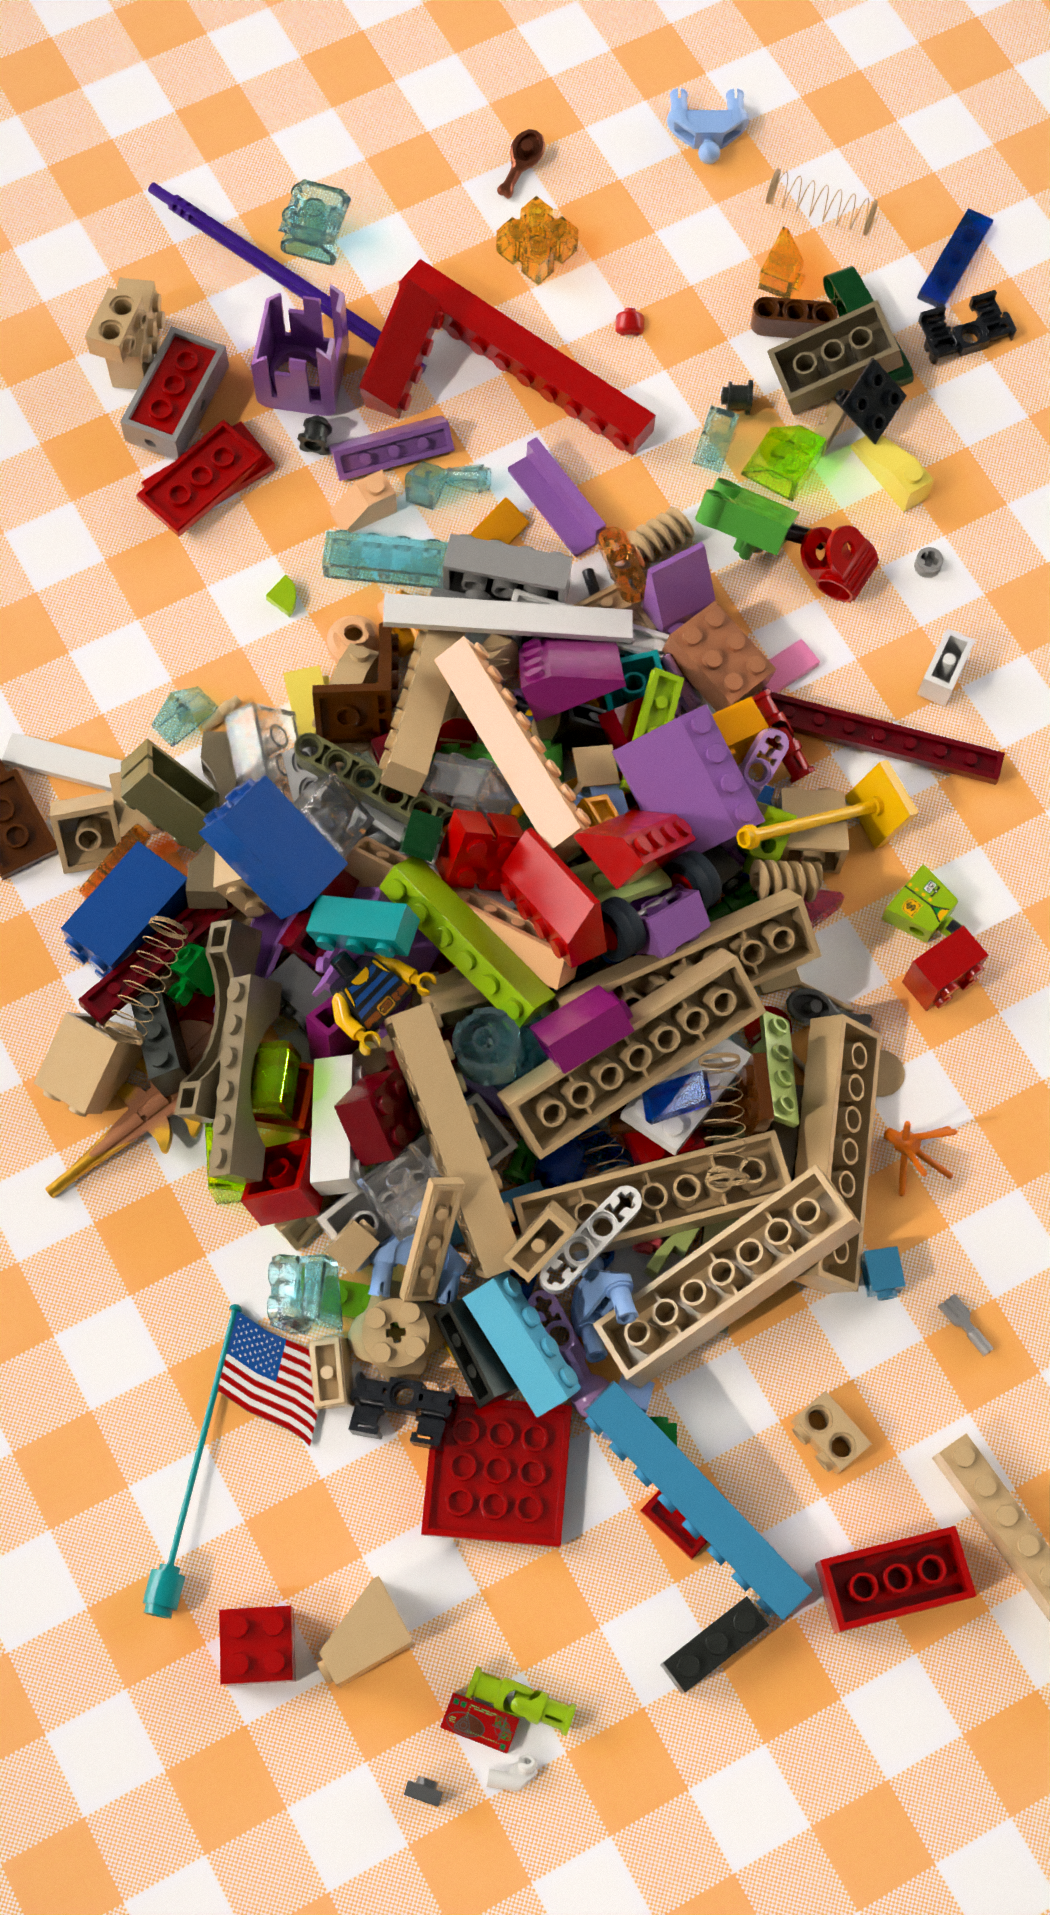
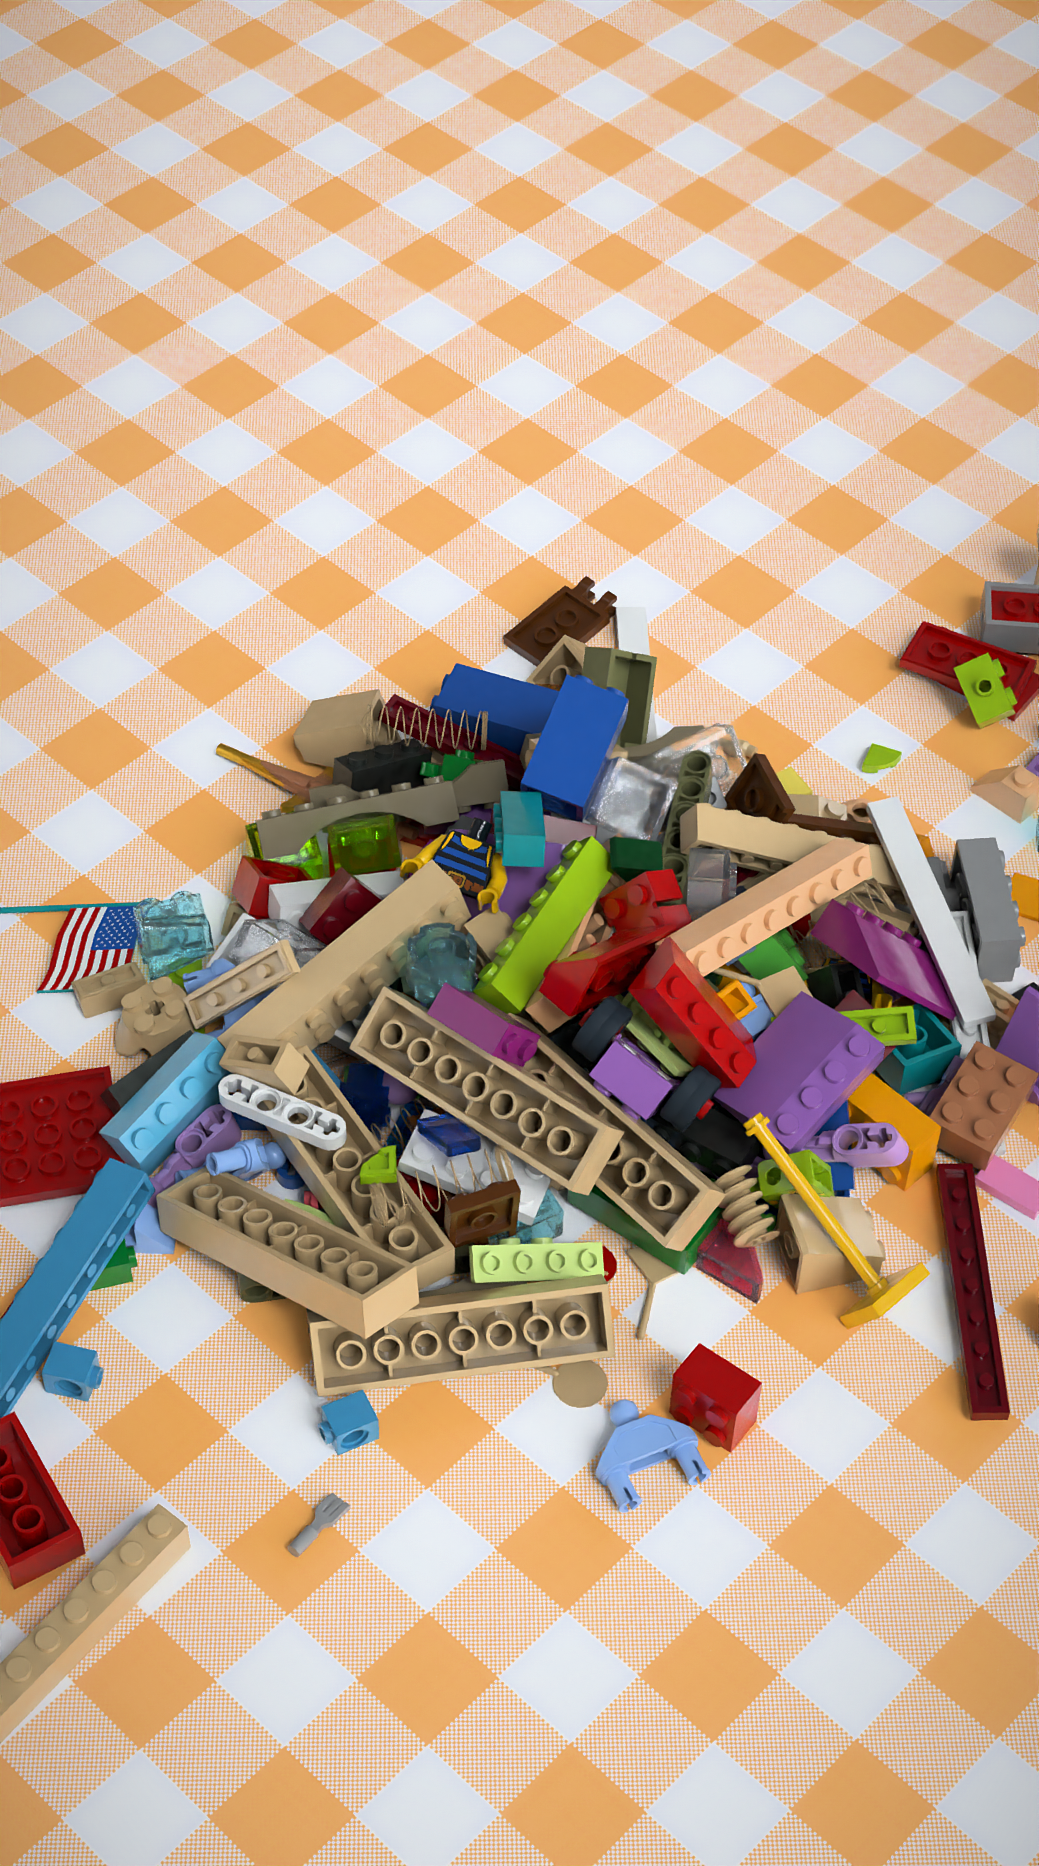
camera: 75 degrees right, 20 degrees down
clear light blue slope [151,686,219,748] -> none
clear light blue brick [322,529,448,589] -> none
tan brick [324,1219,380,1274] -> none
black piece [348,1371,460,1451] -> none
red piece [752,688,815,784] -> none
dark grey piece [786,988,873,1028] -> none
tan brick [791,1390,872,1475] -> none
lime torso [881,864,963,943] -> none
orange plant [884,1121,957,1197] -> none
none -> dark azure brick [42,1341,104,1402]
none -> lime tile [360,1145,397,1184]
none -> light blue connector [595,1399,711,1513]
none -> lime brick [954,653,1017,729]

